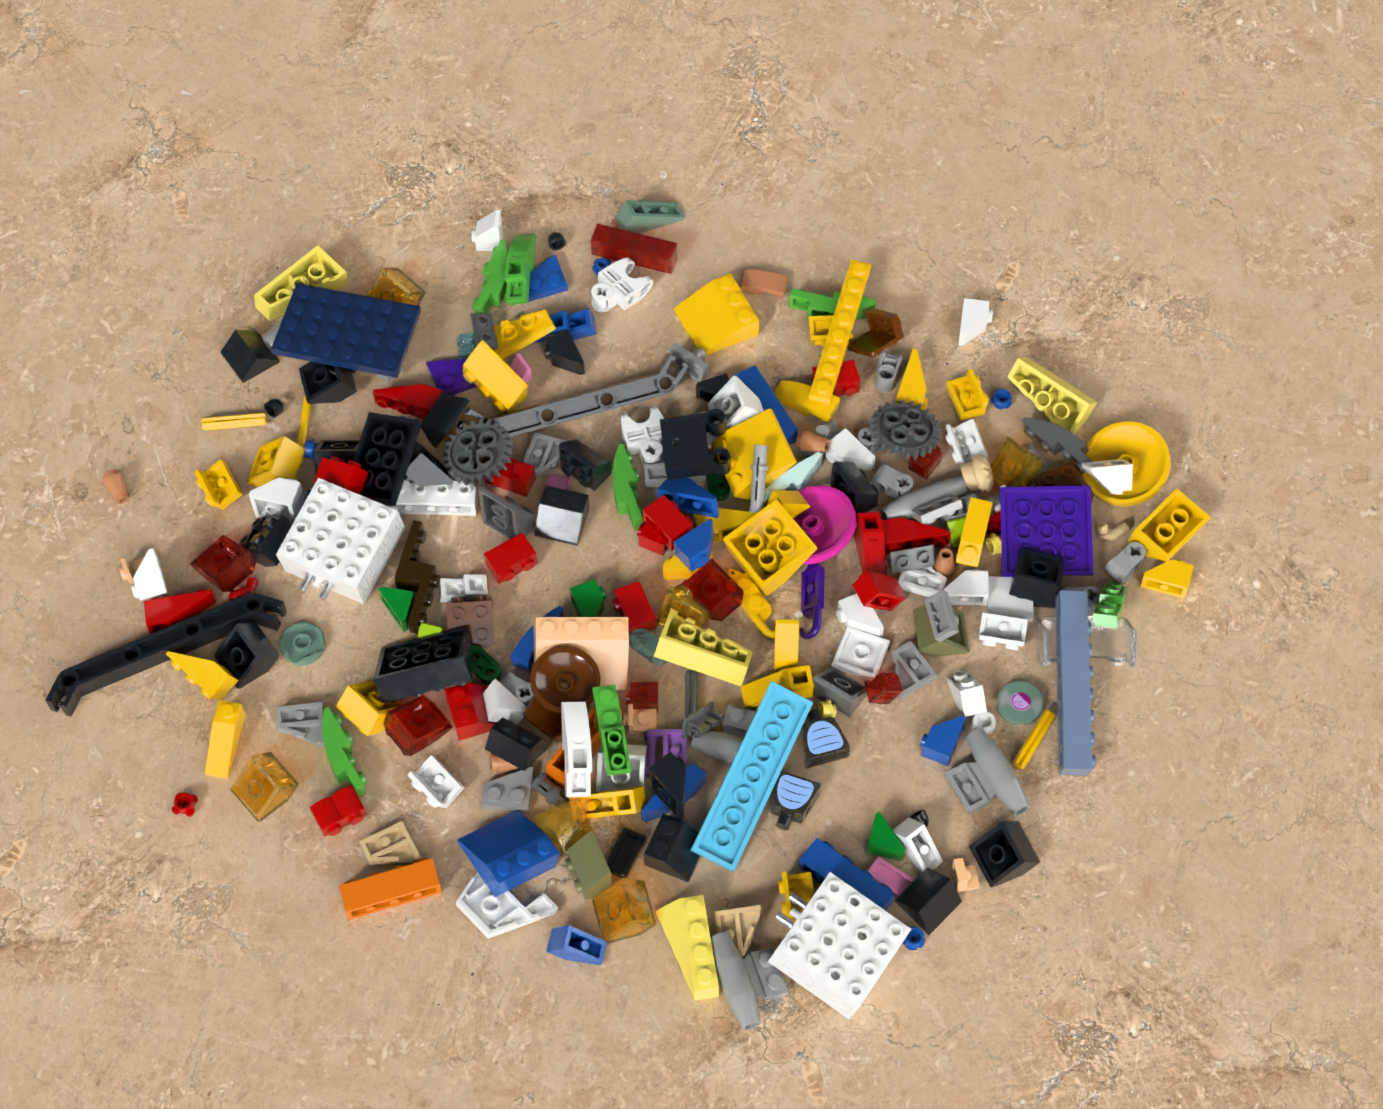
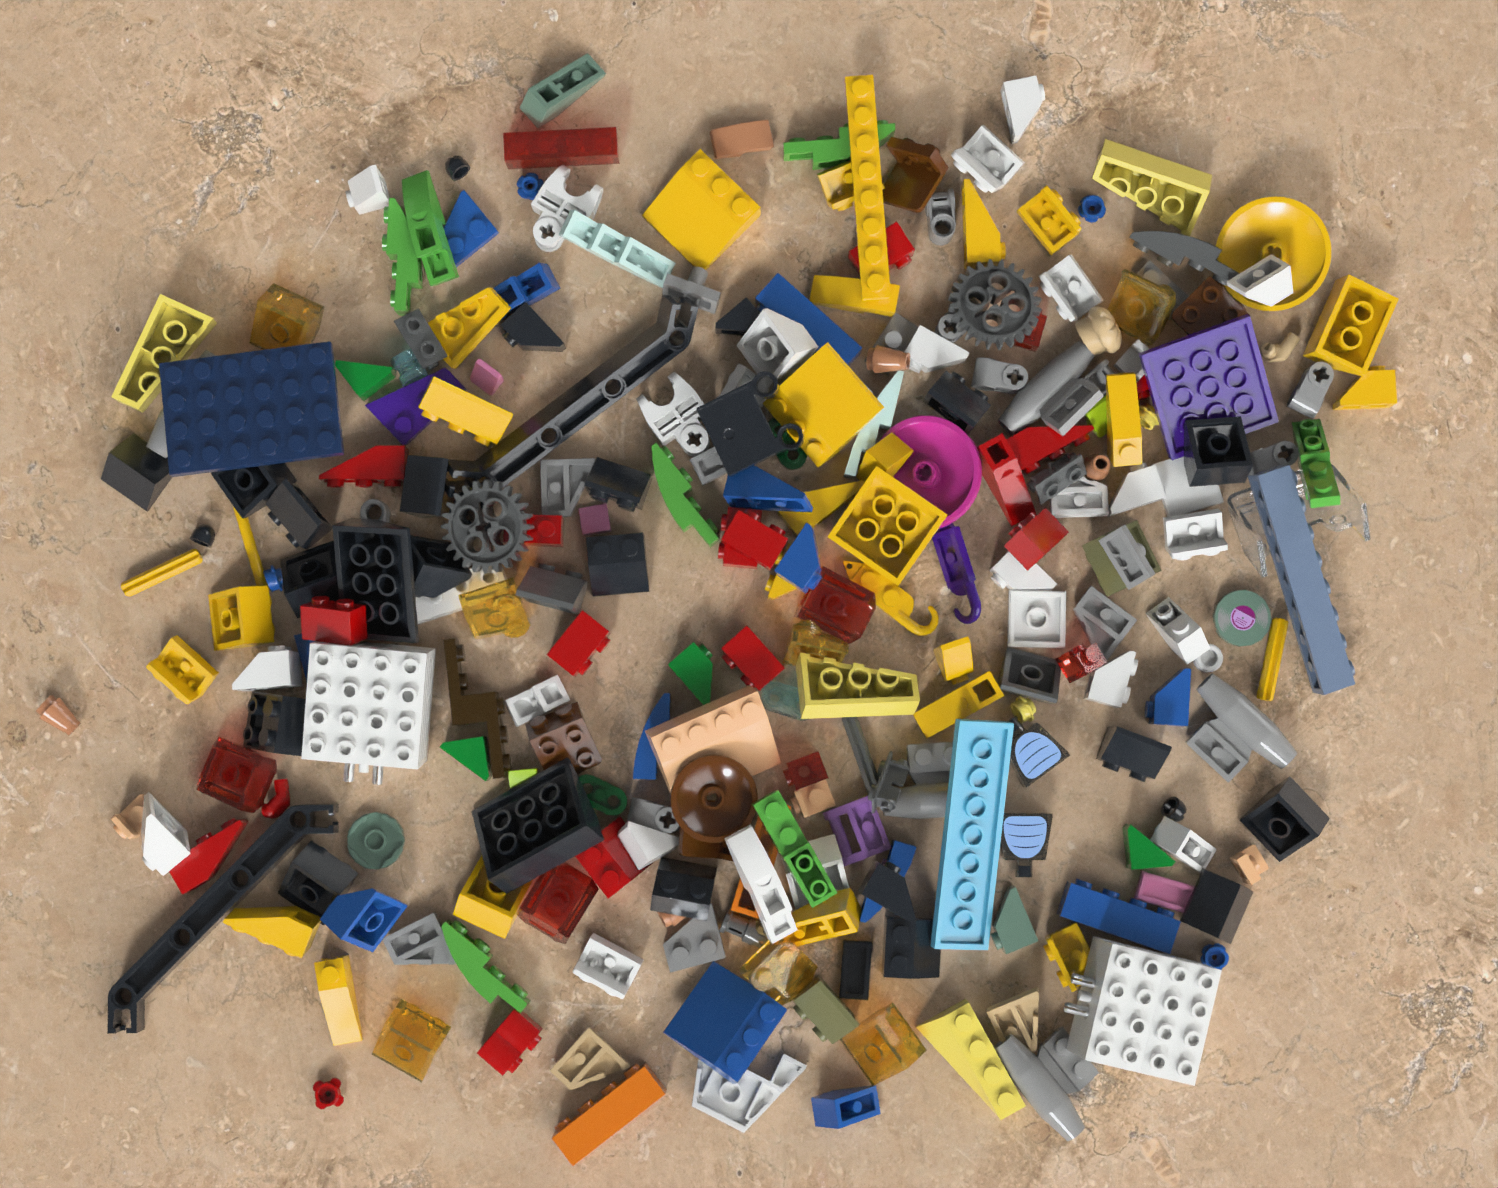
camera: 20 degrees left, 25 degrees up
light grey pin [749,445,769,513] -> none
none -> black slope [266,479,333,550]
none -> blue slope [320,888,408,952]
none -> green slope [335,360,396,401]
none -> clear yellow slope [458,577,531,640]
none -> light aqua slope [559,210,676,288]
none -> white bracket [951,125,1025,193]
none -> sand green slope [990,885,1038,954]
none -> white slope [1084,651,1138,708]
none -> black slope [1096,726,1172,782]

